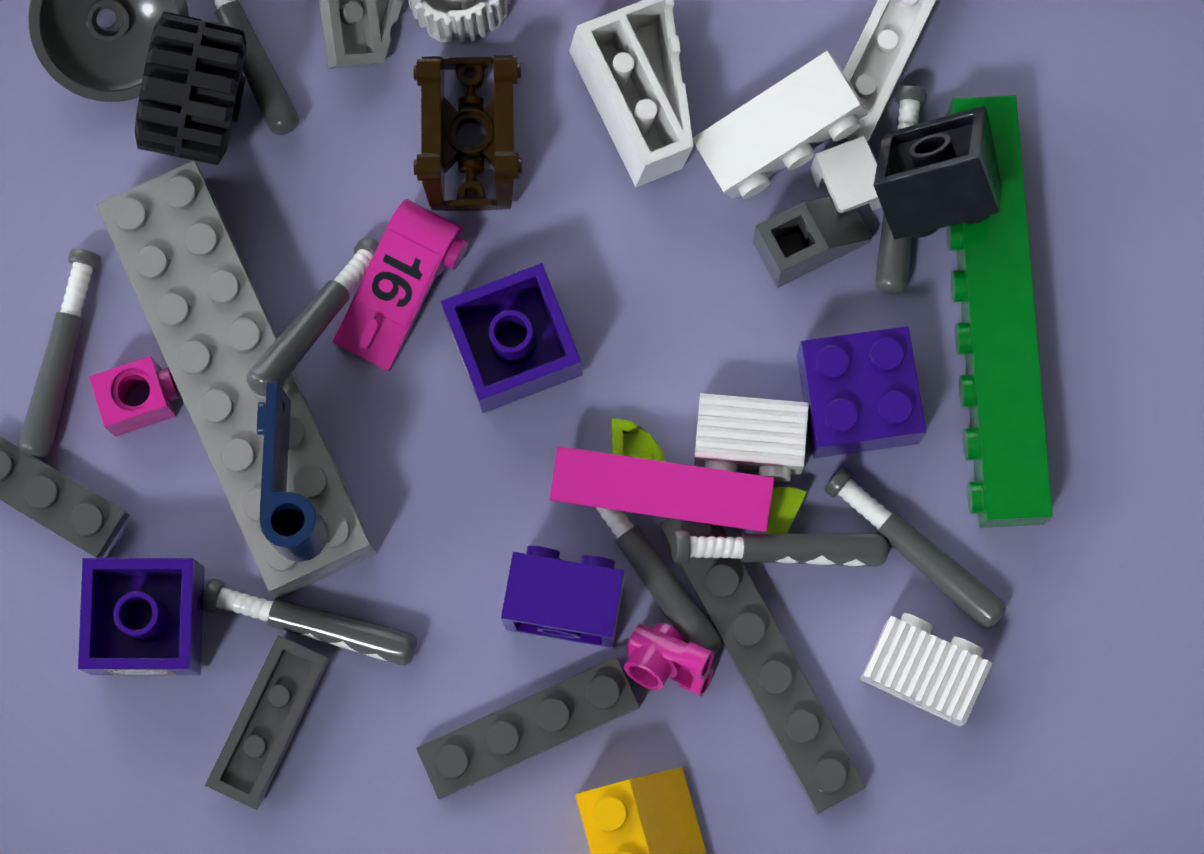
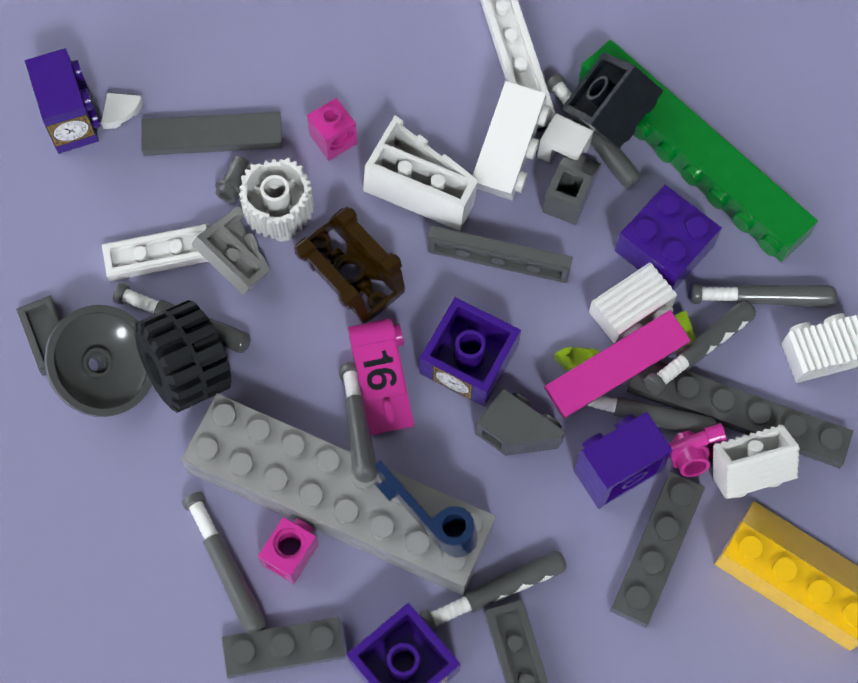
camera: 45 degrees left, 10 degrees down
none -> dark grey tile [428,225,573,283]
none -> dark grey slope [476,388,565,456]
none -> white brick [713,425,800,499]

